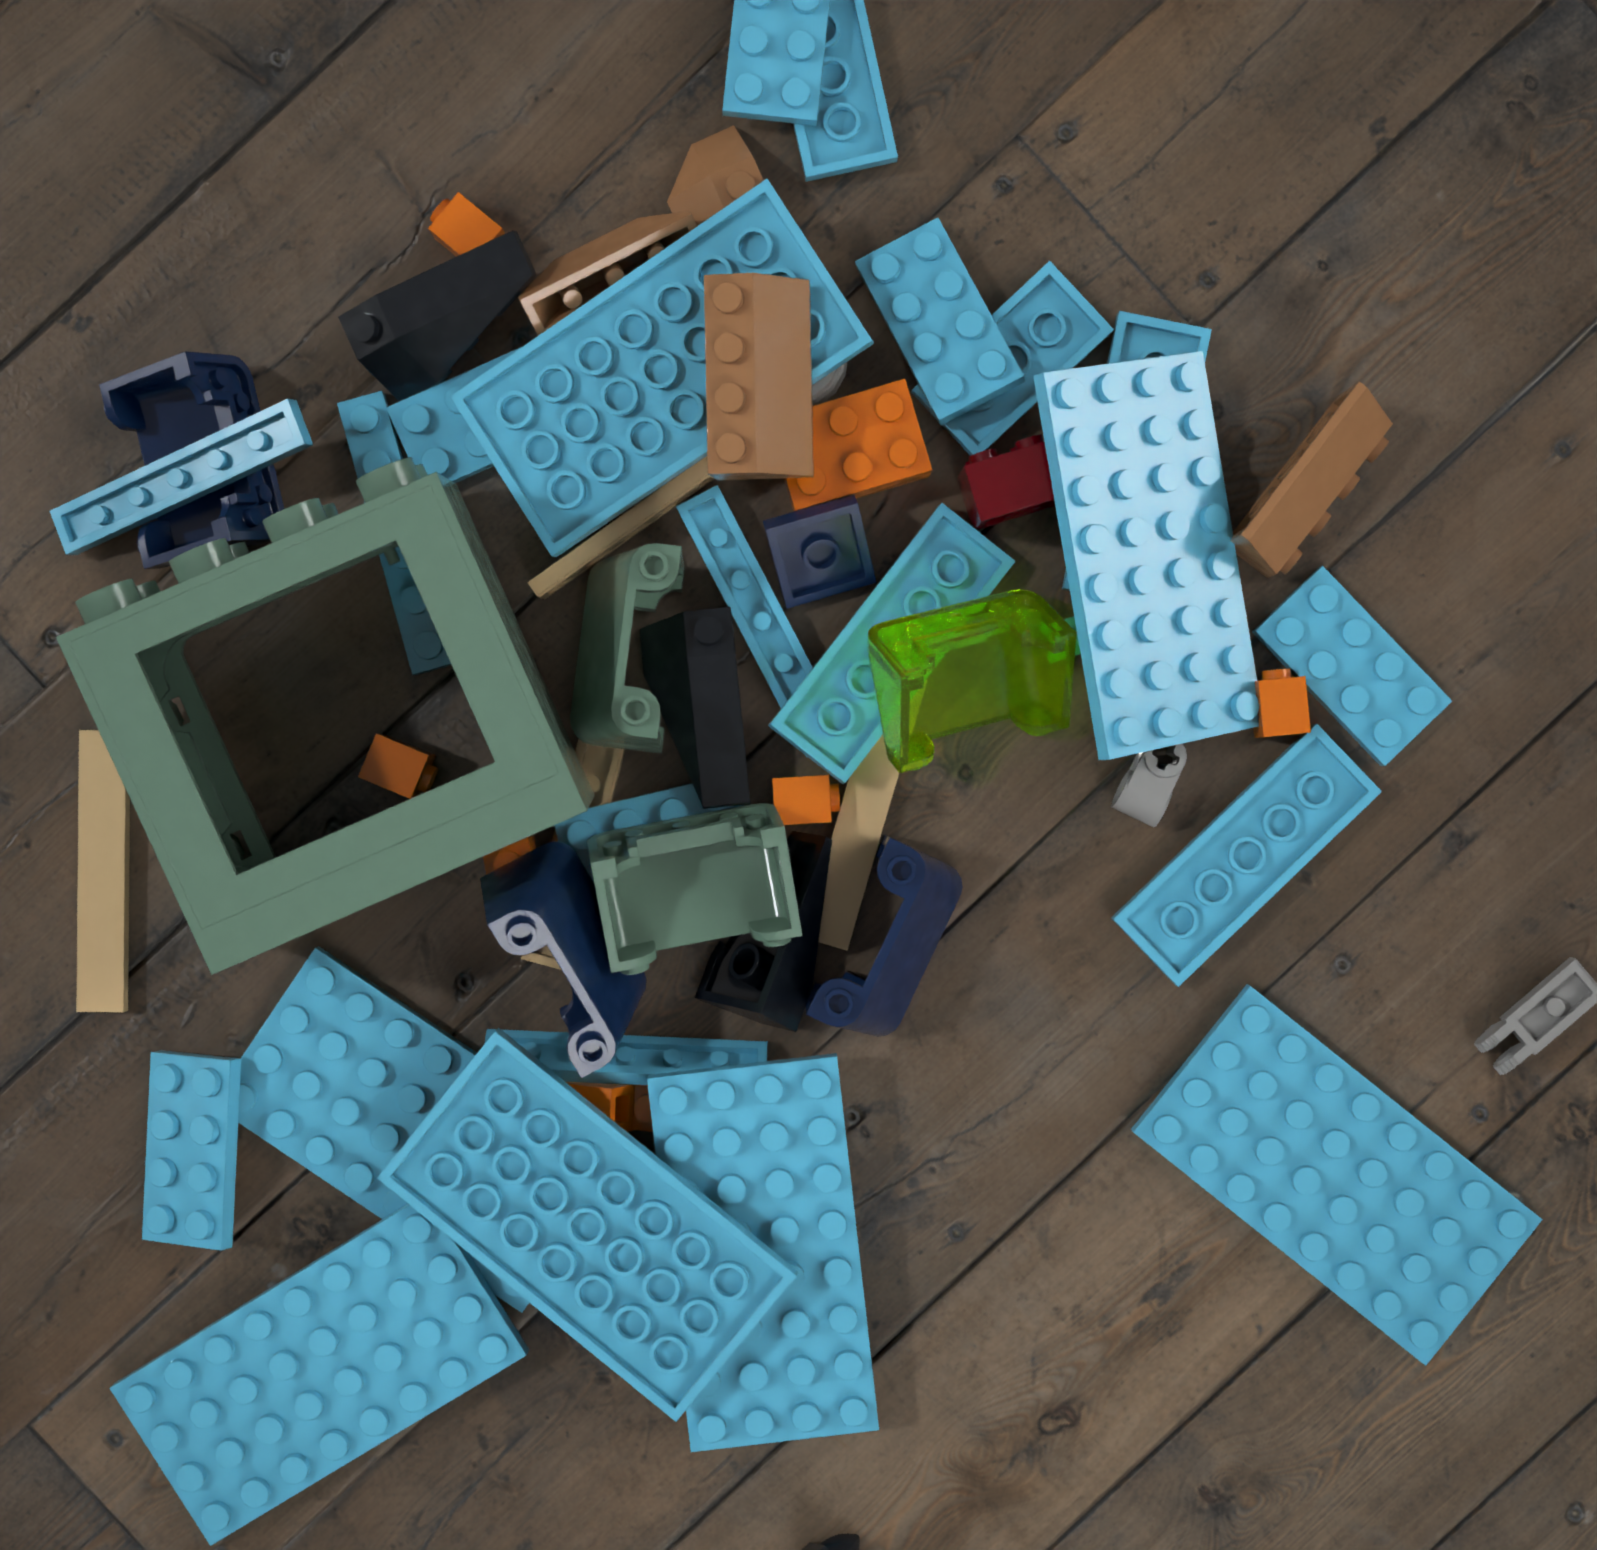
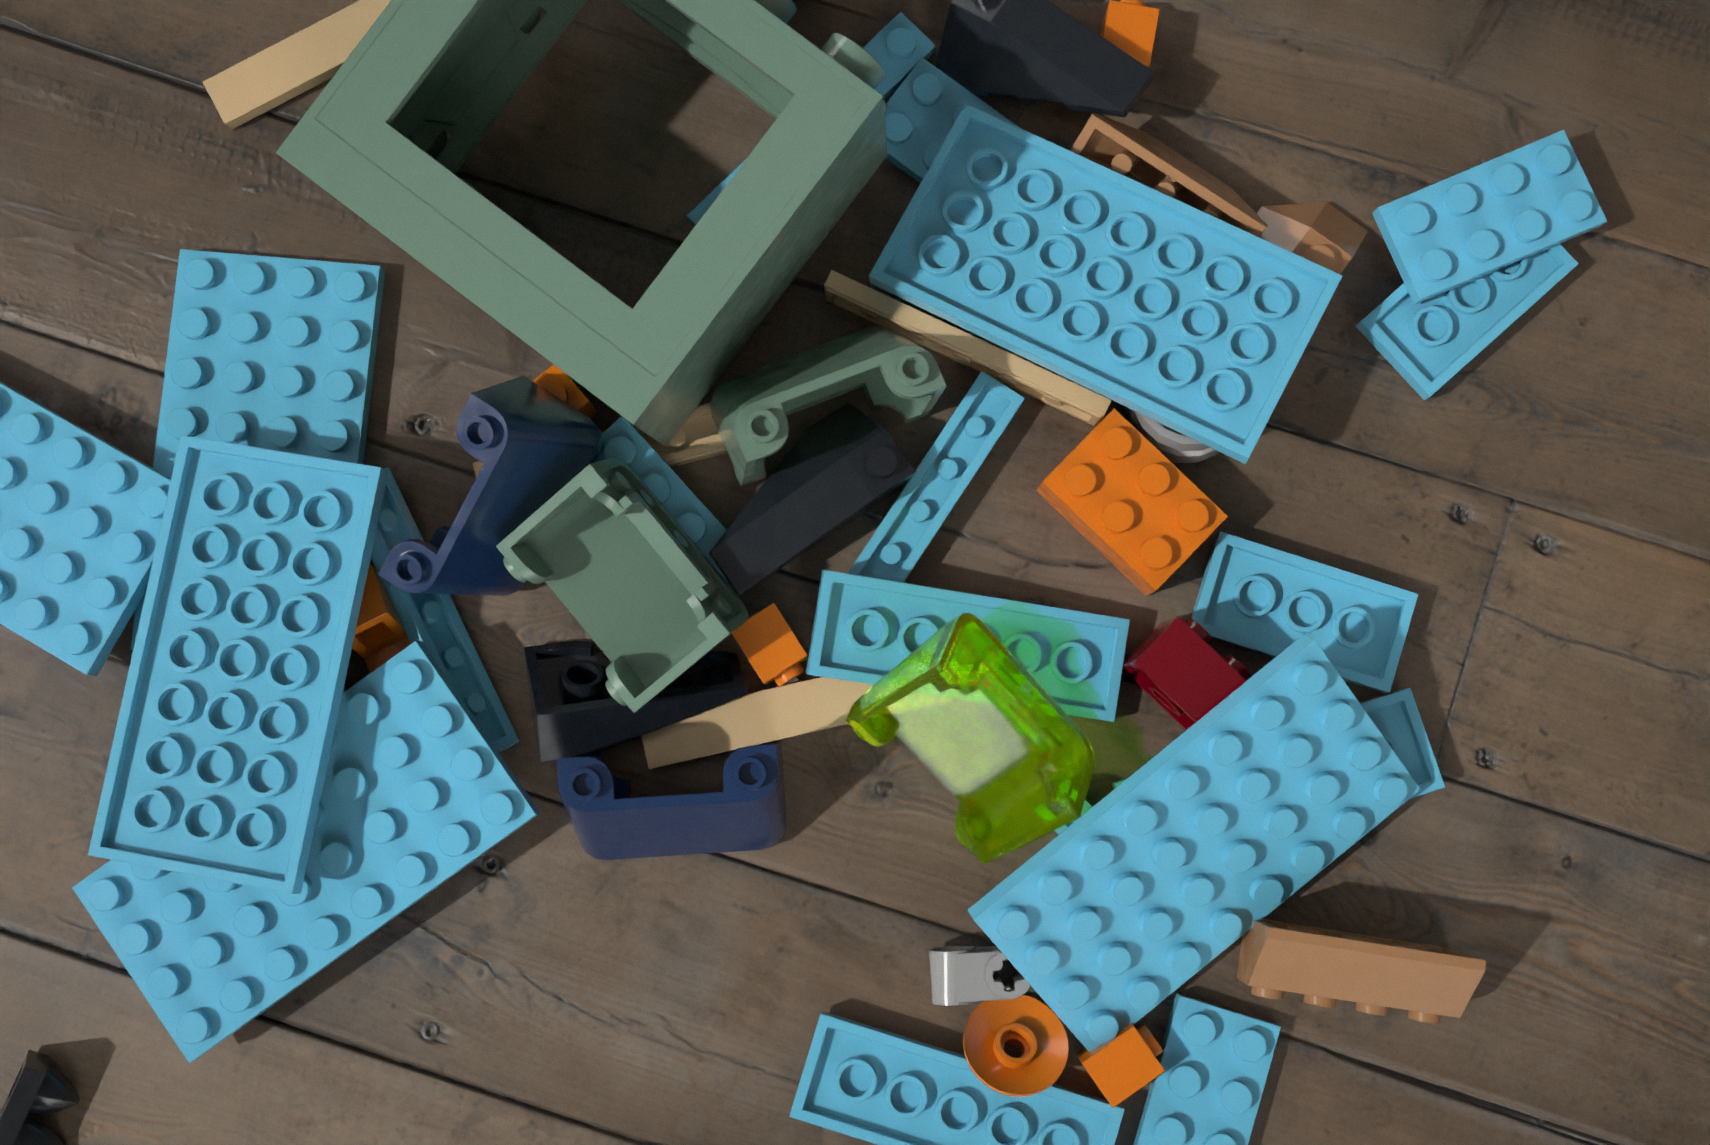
camera: 60 degrees right, 5 degrees down
medium azure plate [142,1050,241,1251] -> none
orange brick [358,733,438,799] -> none
medium nougat slope [704,273,814,481] -> none
dark blue plate [763,494,877,609] -> none
medium azure plate [855,218,1025,426] -> none
none -> orange dish [963,995,1069,1097]

